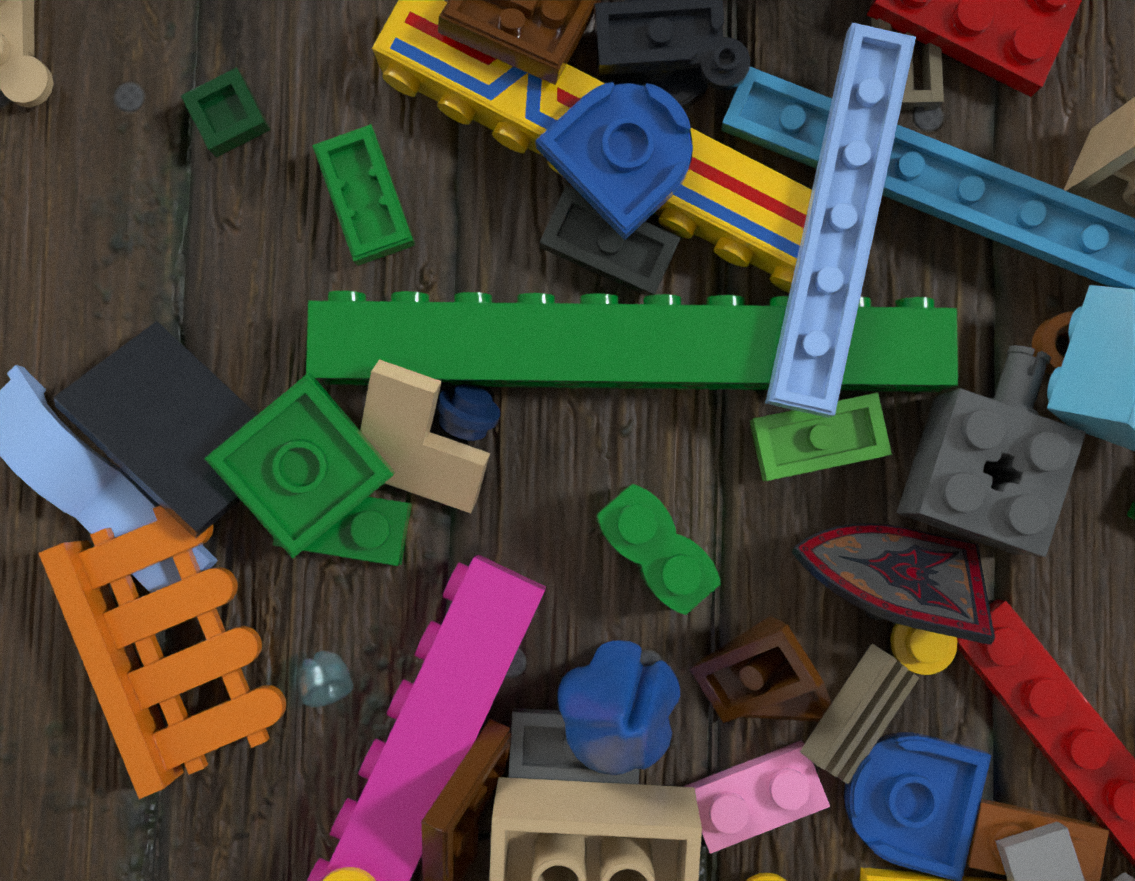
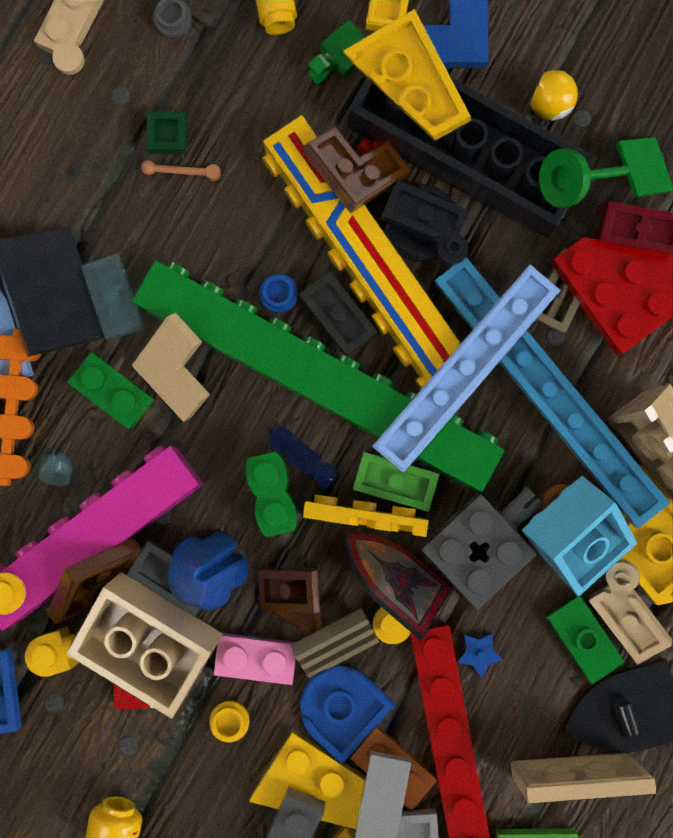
camera: 25 degrees right, 0 degrees up
green tile [204,373,395,558] -> none
green plate [312,124,416,266] -> none
dark blue plate [437,384,500,441] -> none
blue tile [535,82,693,240] -> none
none -> clear light blue plate [81,253,146,341]
none -> nougat hinge [141,160,221,181]
none -> blue plate [259,274,298,313]
none -> clear blue axle [268,426,338,488]
none -> yellow wing [303,494,429,537]
none -> blue piece [456,632,503,678]

